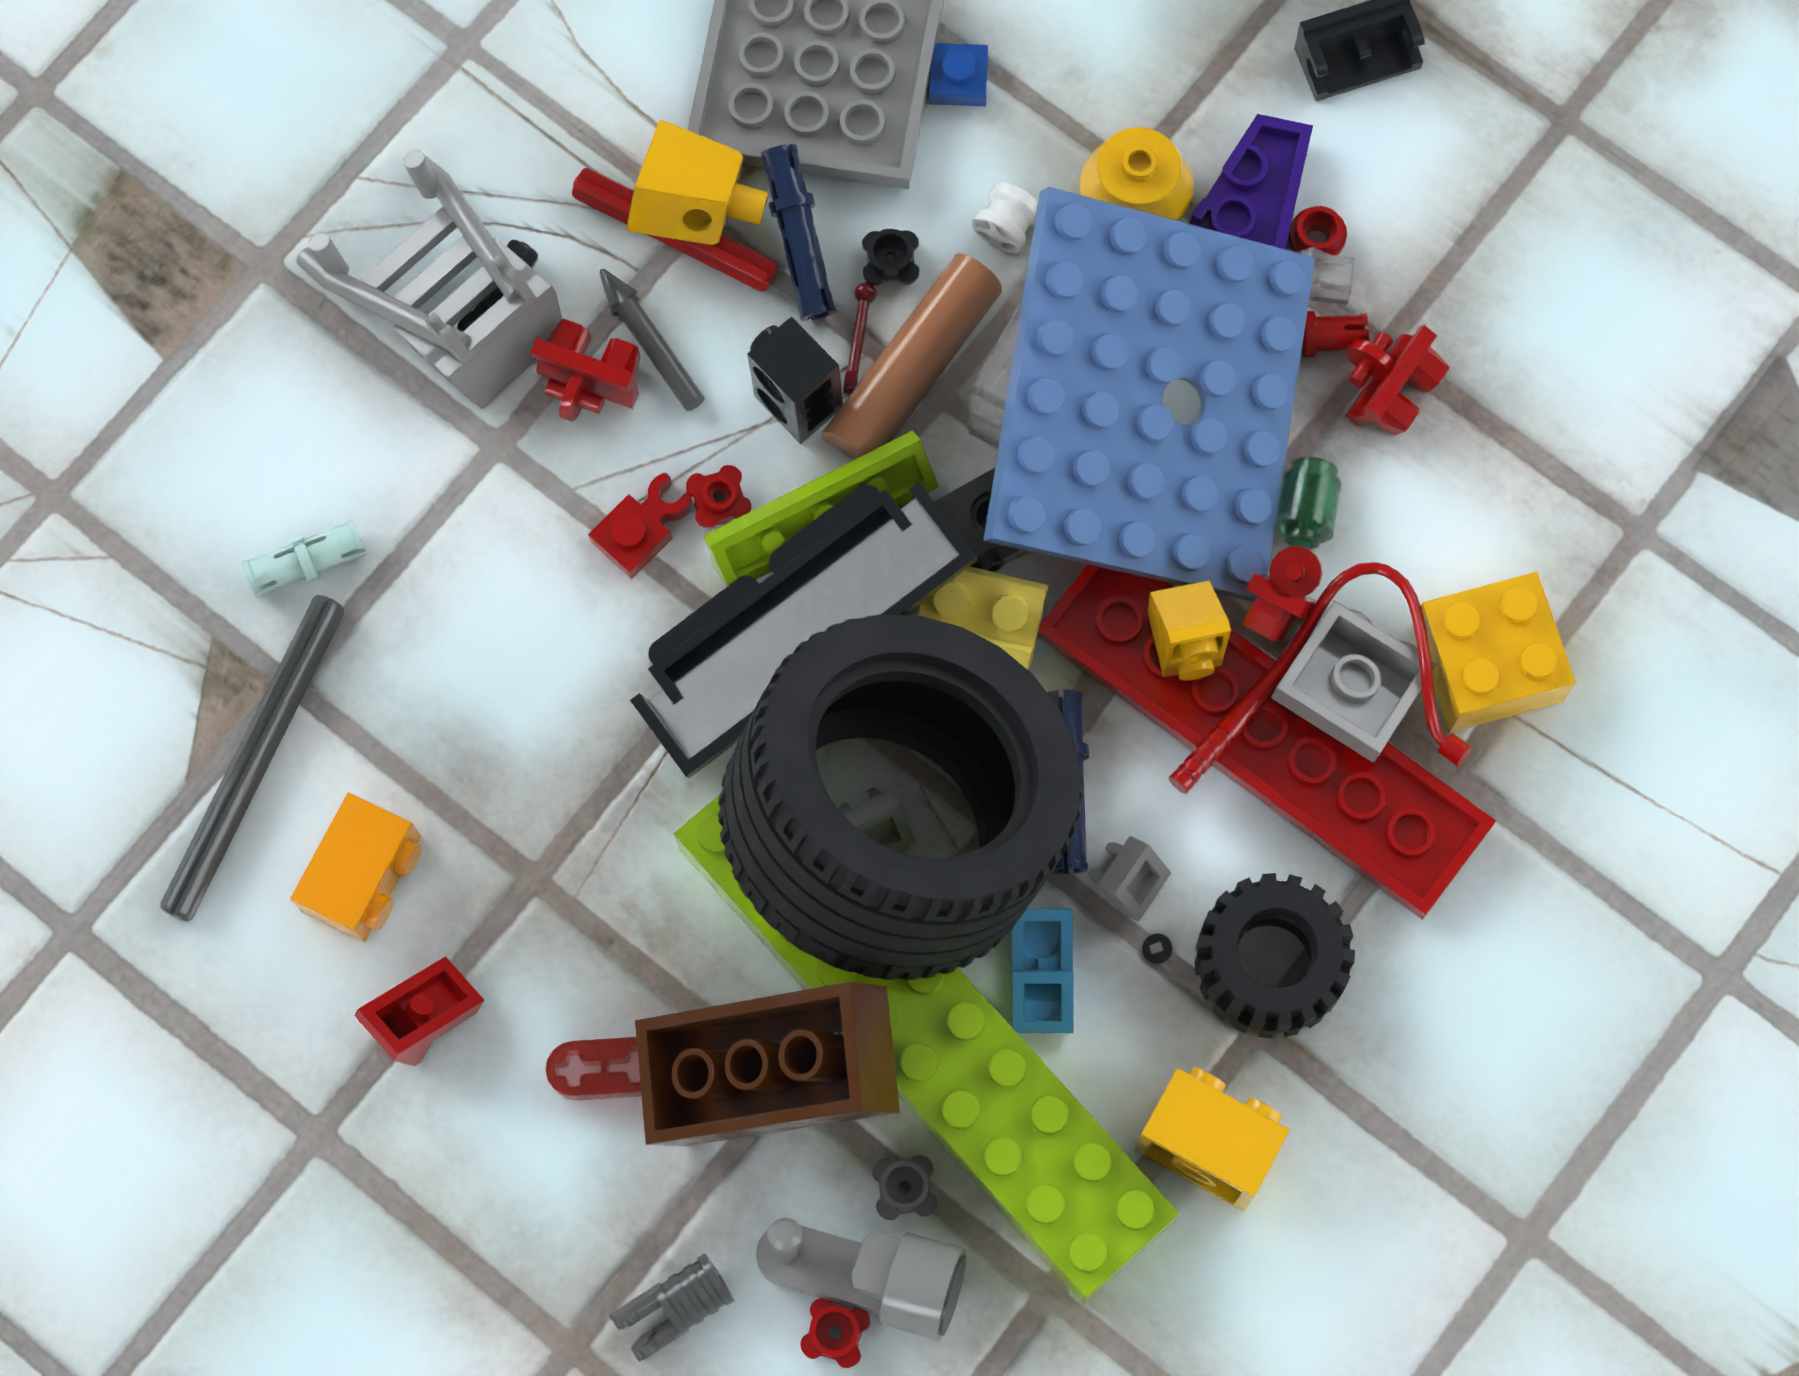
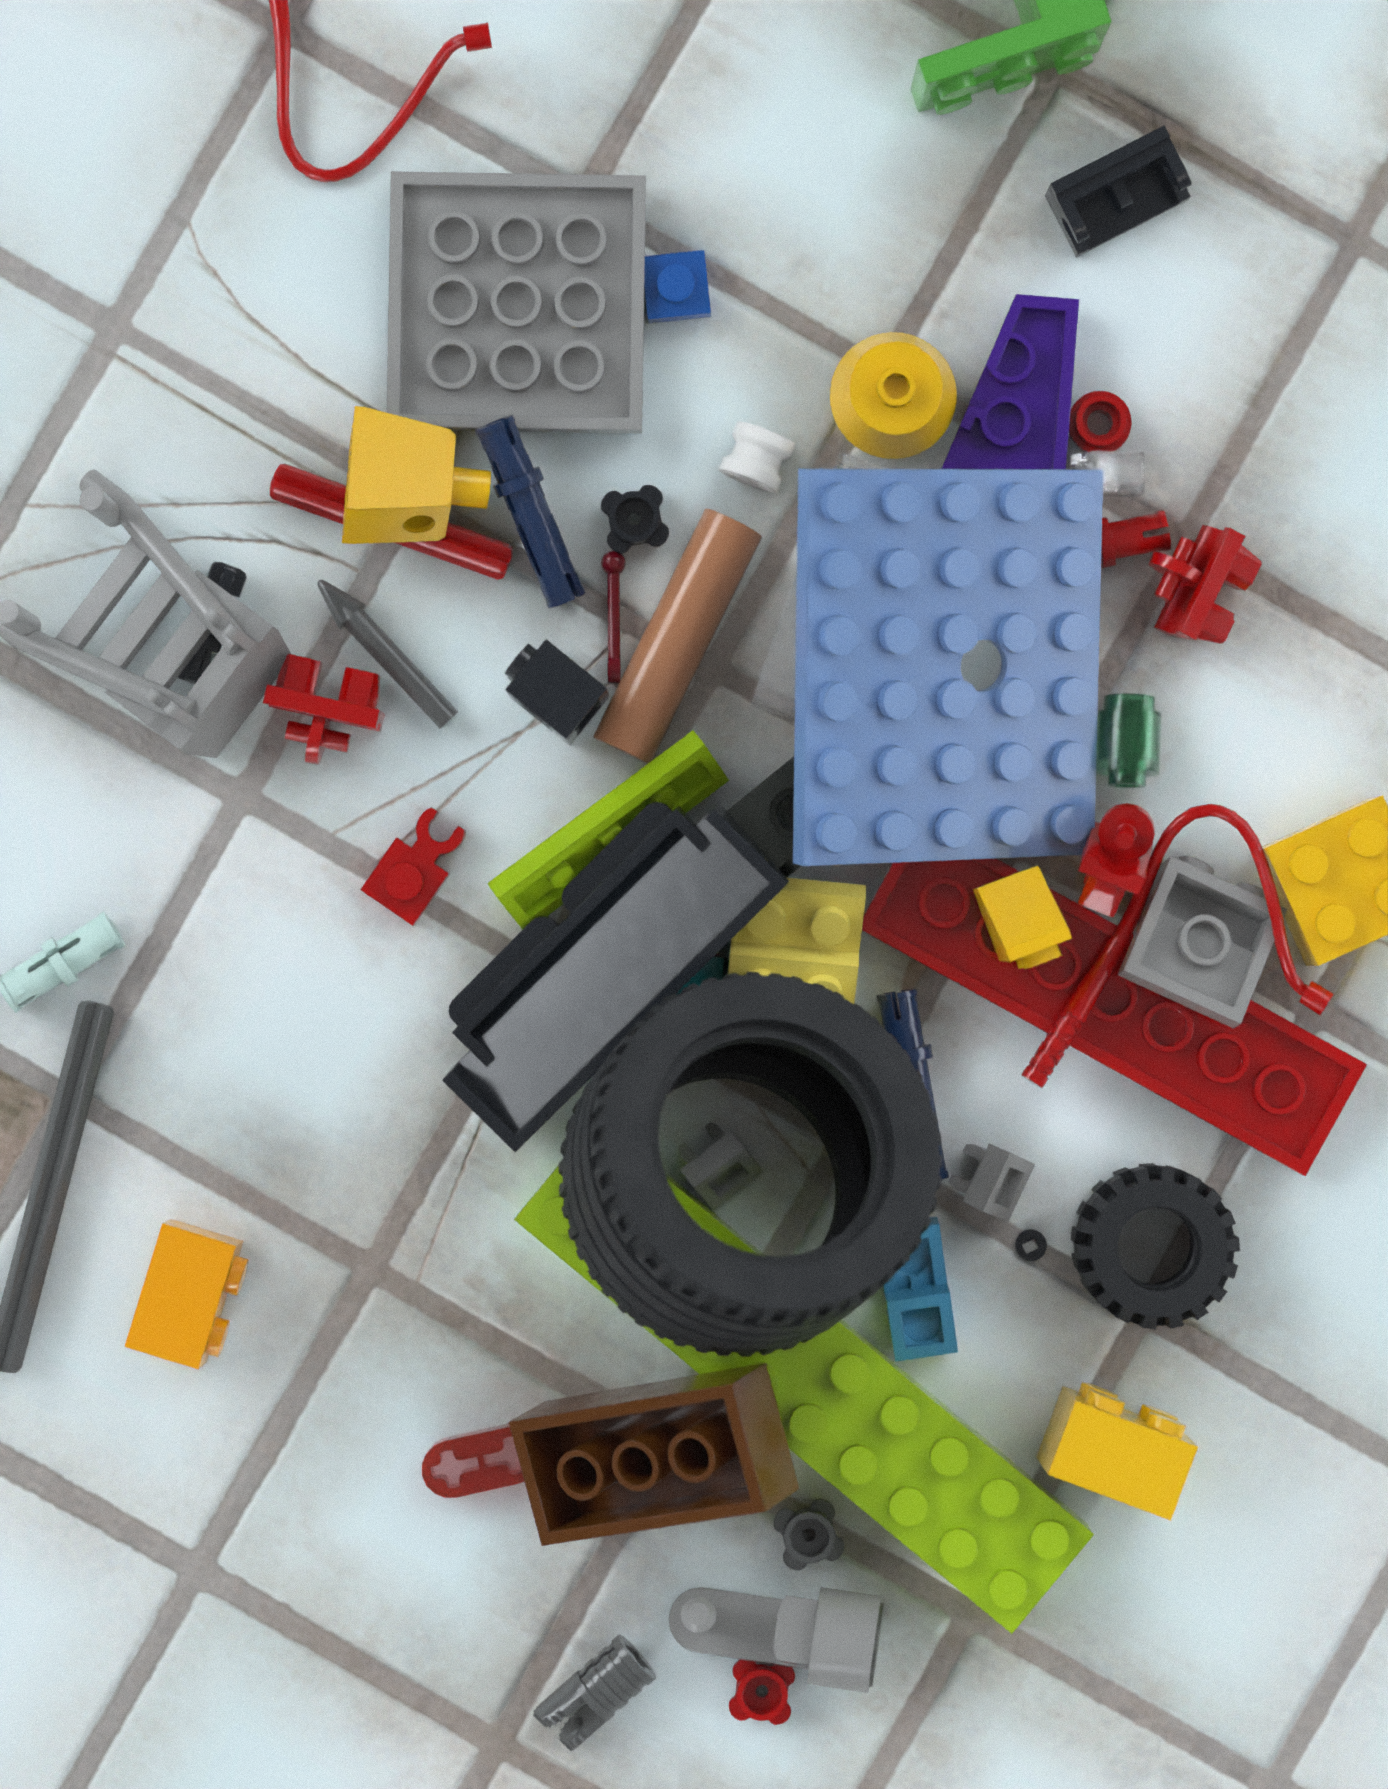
camera: 15 degrees left, 15 degrees up
red slope [354,956,485,1066] -> none
red plate [686,465,751,529] -> none

